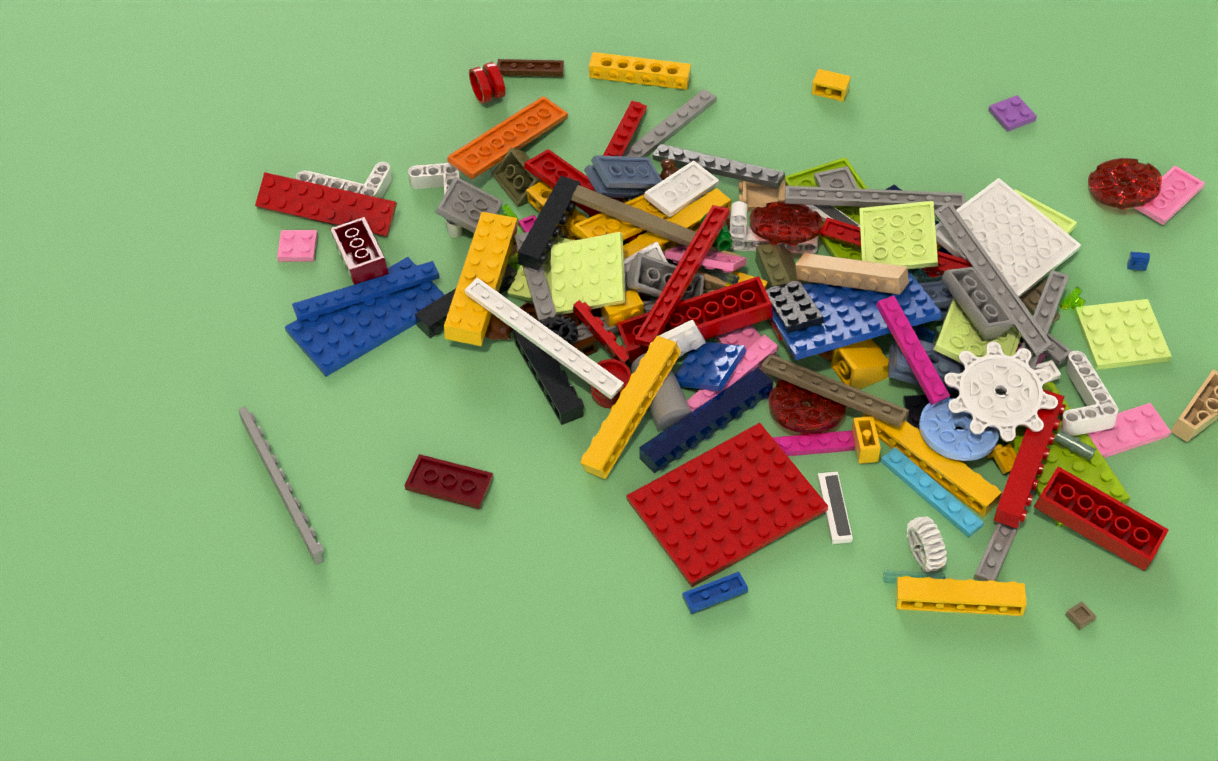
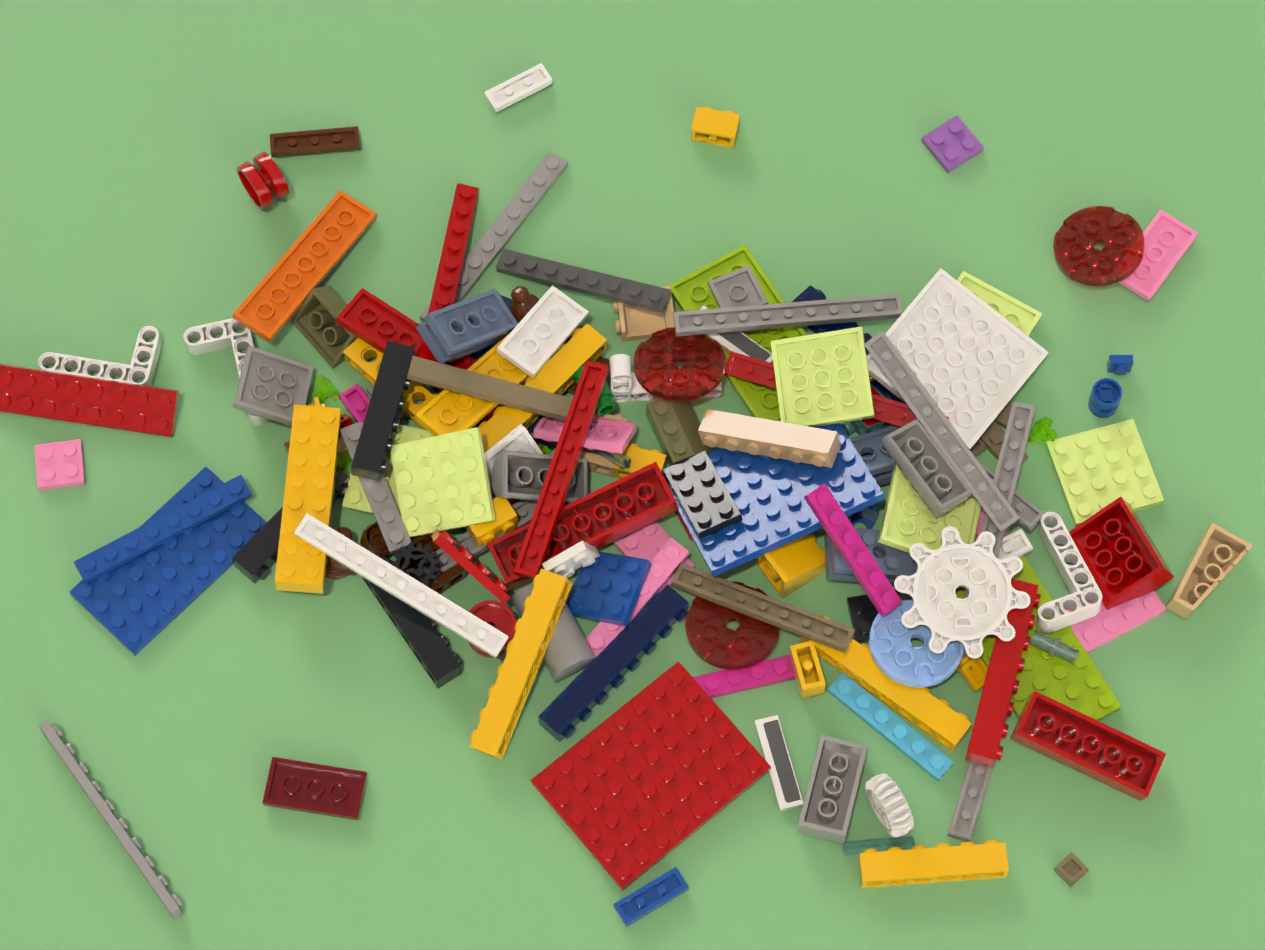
camera: 10 degrees left, 15 degrees up
dark red brick [330,217,389,285] -> none
yellow brick [589,52,691,90] -> none
none -> white plate [484,63,553,113]
none -> light grey brick [797,734,868,845]
none -> red slope [1069,497,1174,609]
none -> blue wheel [1088,378,1122,418]

